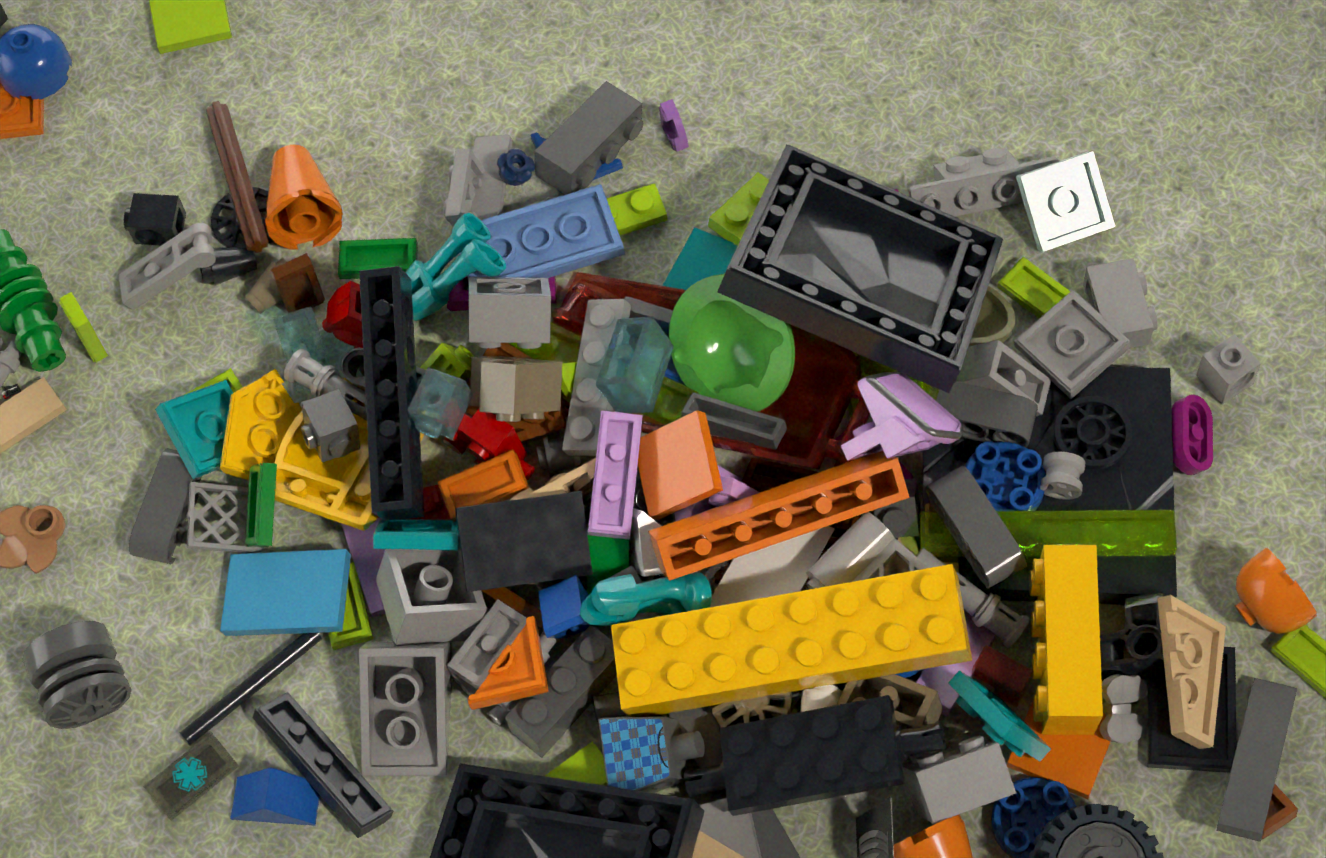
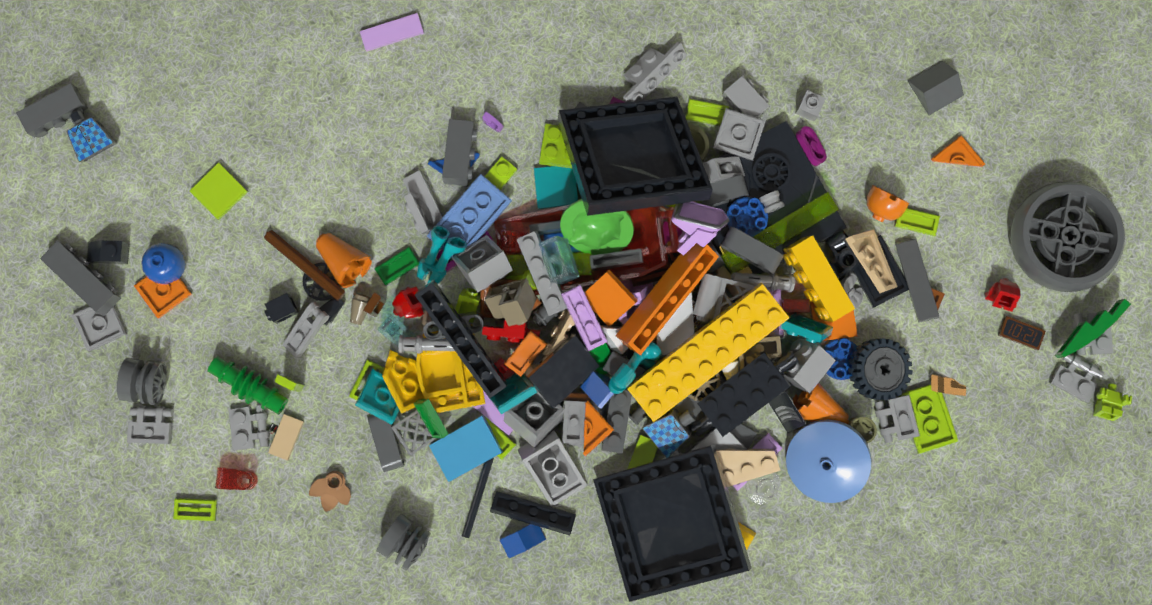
camera: 35 degrees left, 20 degrees up
clear smoke tile [143,732,239,821] -> none
dark grey brick [301,389,360,462] -> none
clear light blue brick [407,367,473,439] -> none
dark blue plate [497,149,535,186] -> none
light aqua plate [1016,152,1115,252] -> none

